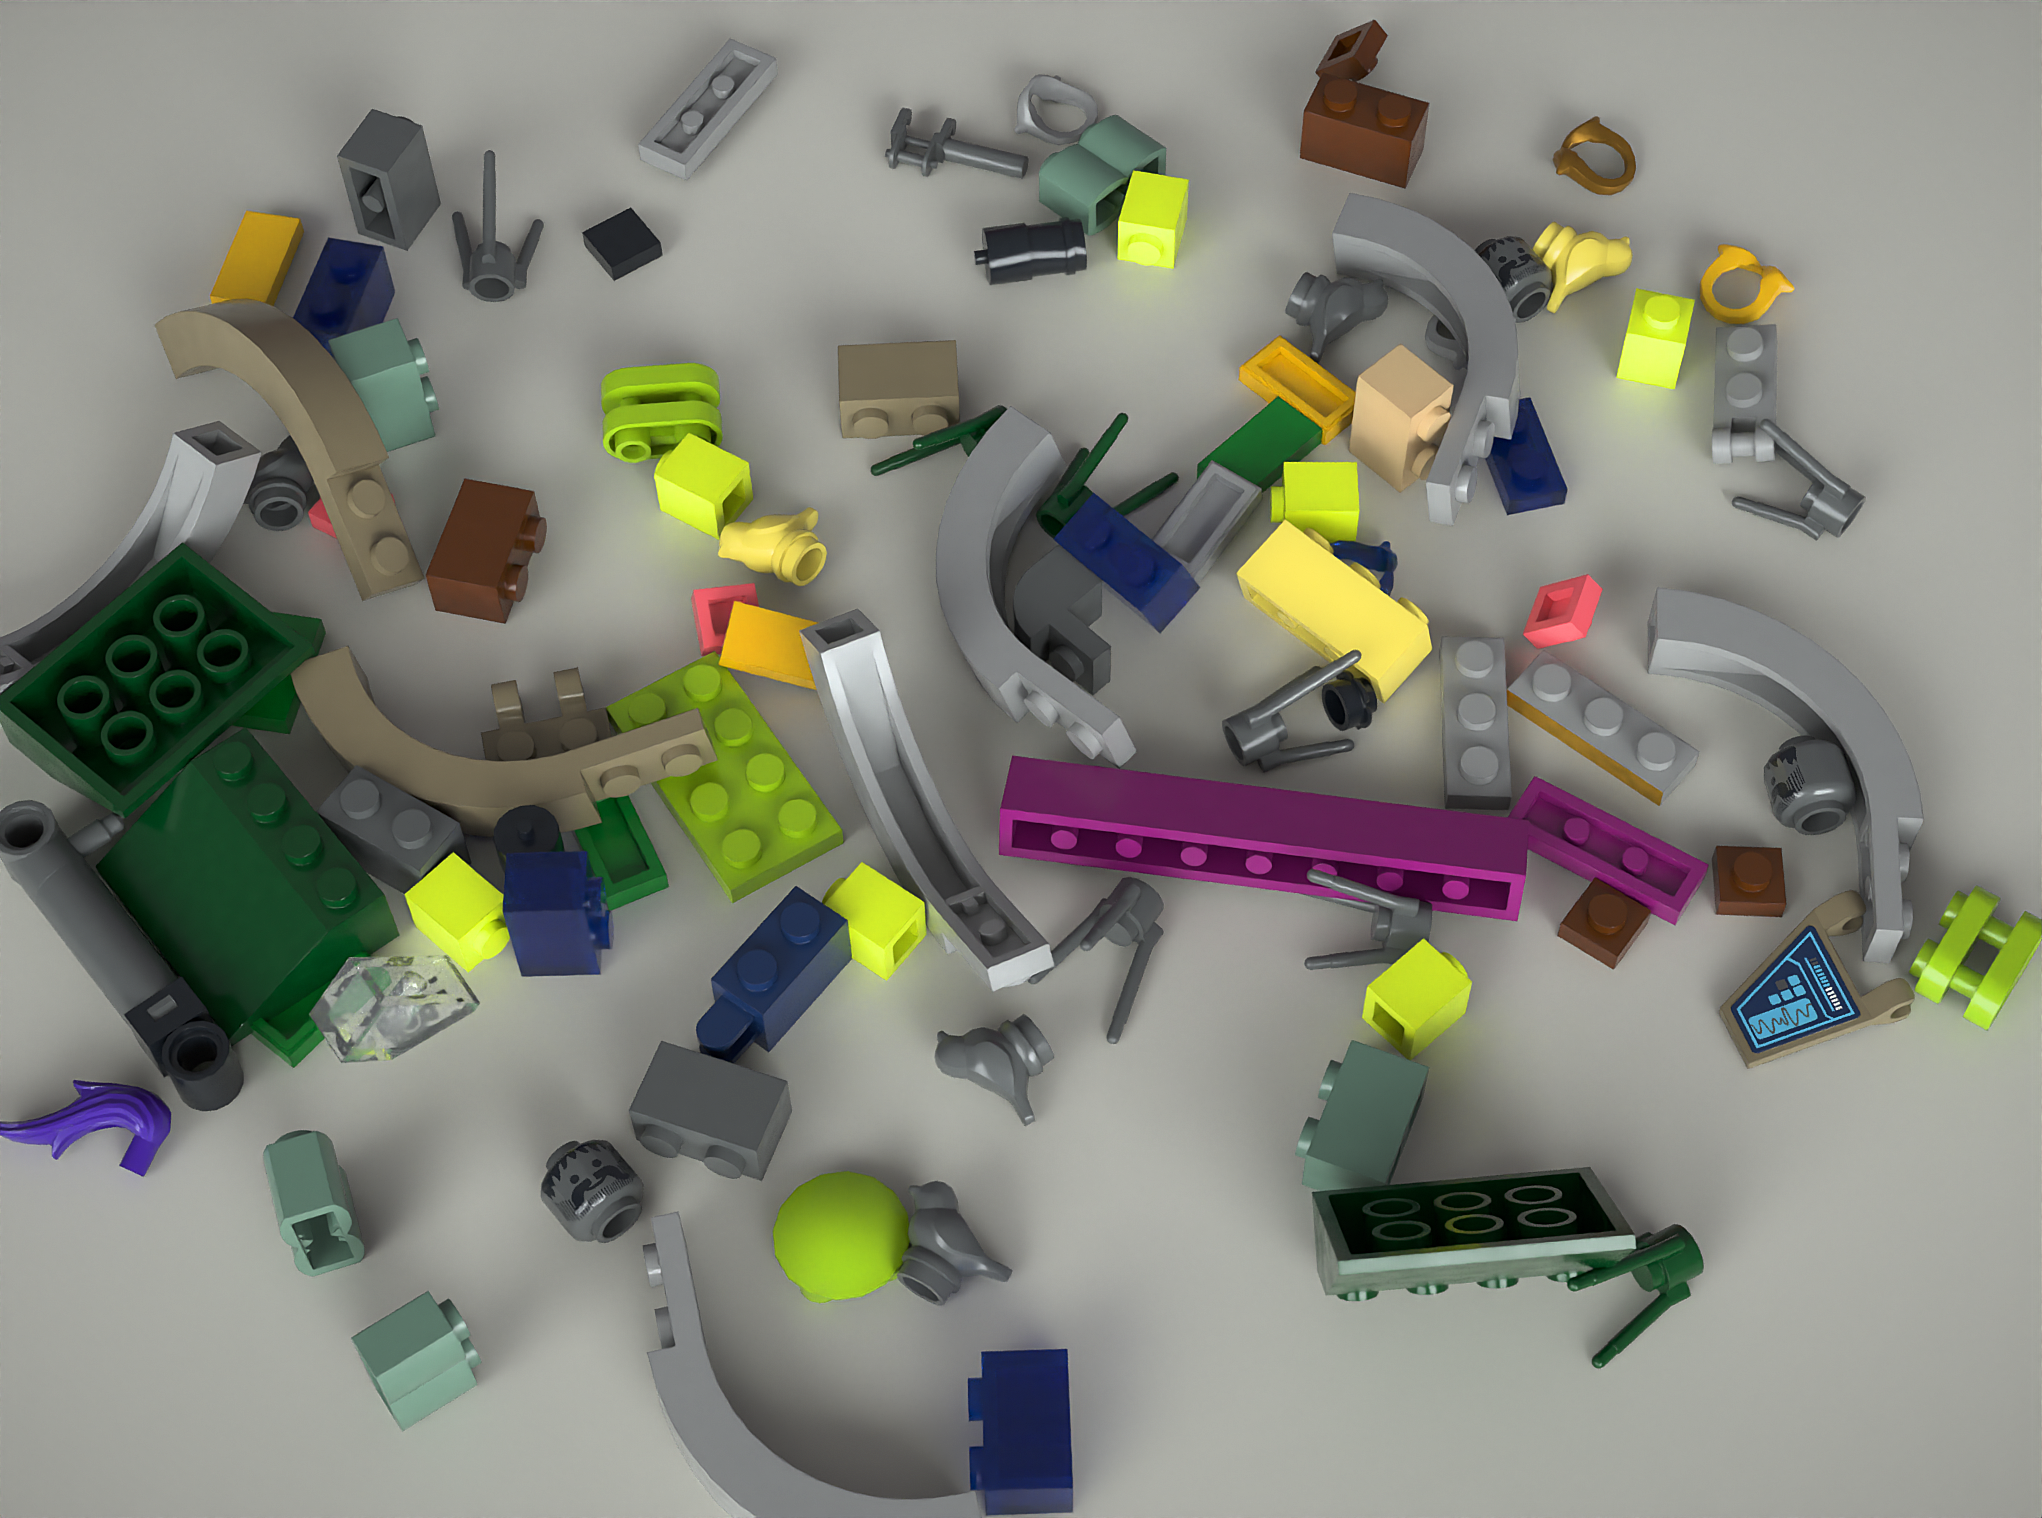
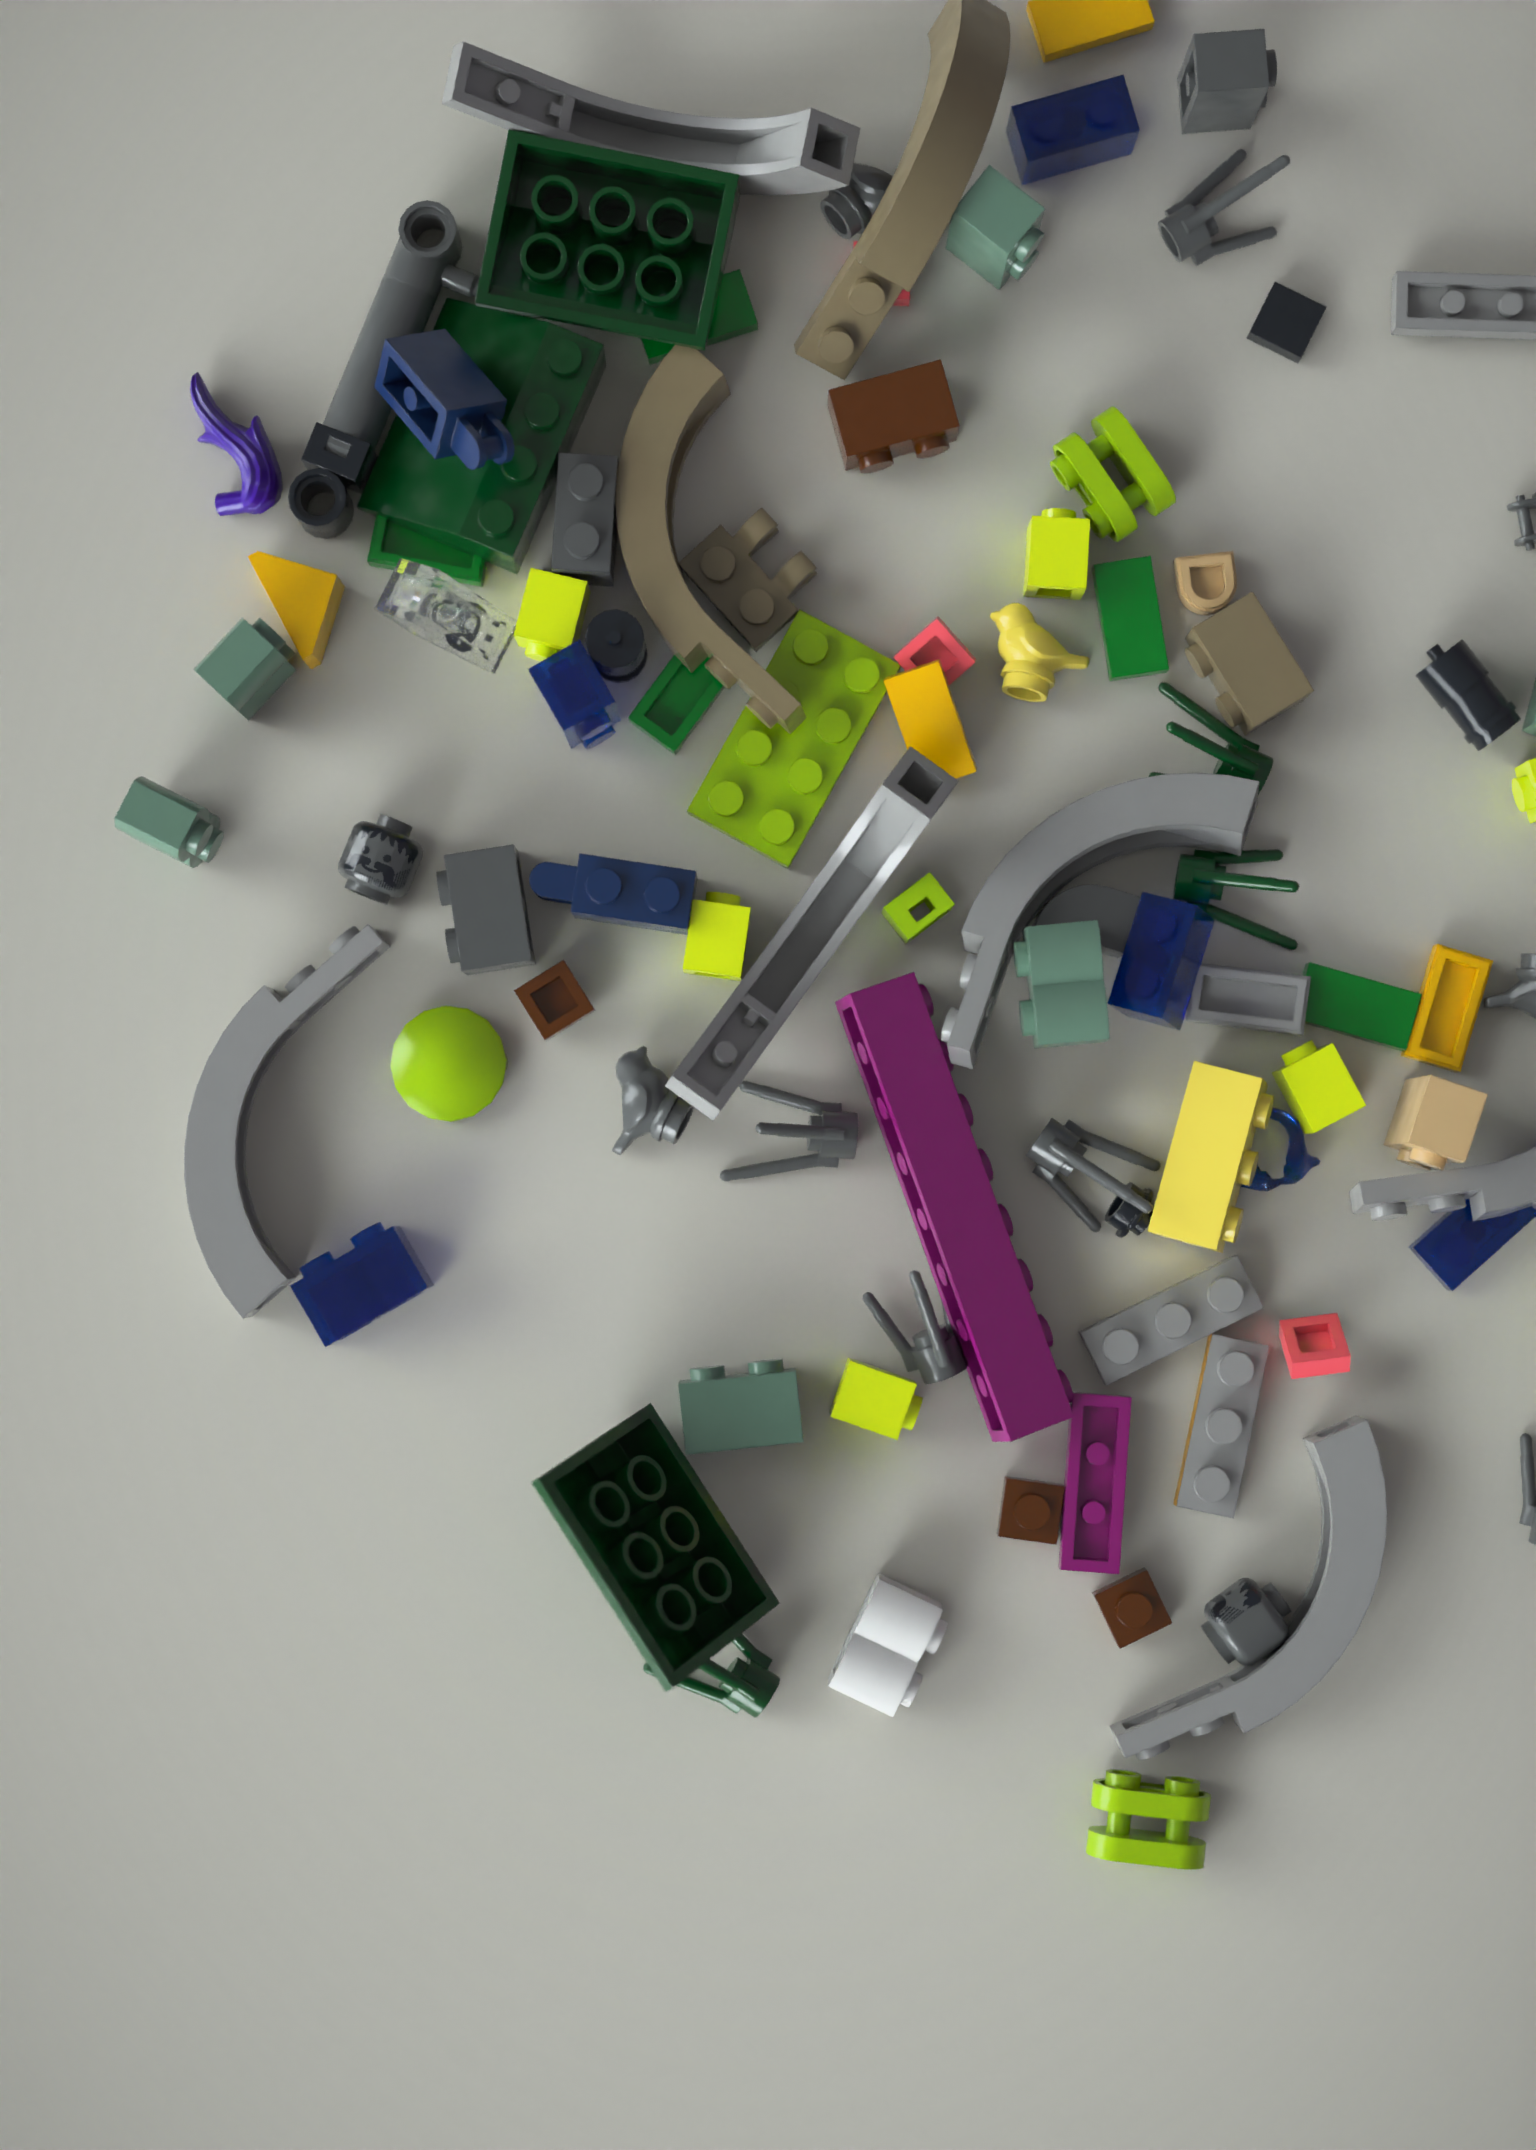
camera: 60 degrees right, 30 degrees up
dark grey animal [897,1181,1013,1305] -> none
flag [1719,890,1915,1069] -> none
none -> yellow slope [248,551,345,669]
none -> dark blue brick [374,329,514,470]
none -> reddish brown plate [514,960,596,1041]
none -> white brick [828,1573,948,1717]
none -> lime piece [881,872,955,945]
none -> sand green brick [1013,920,1110,1049]
none -> green tile [1091,556,1169,682]
none -> tan tile [1173,551,1237,615]

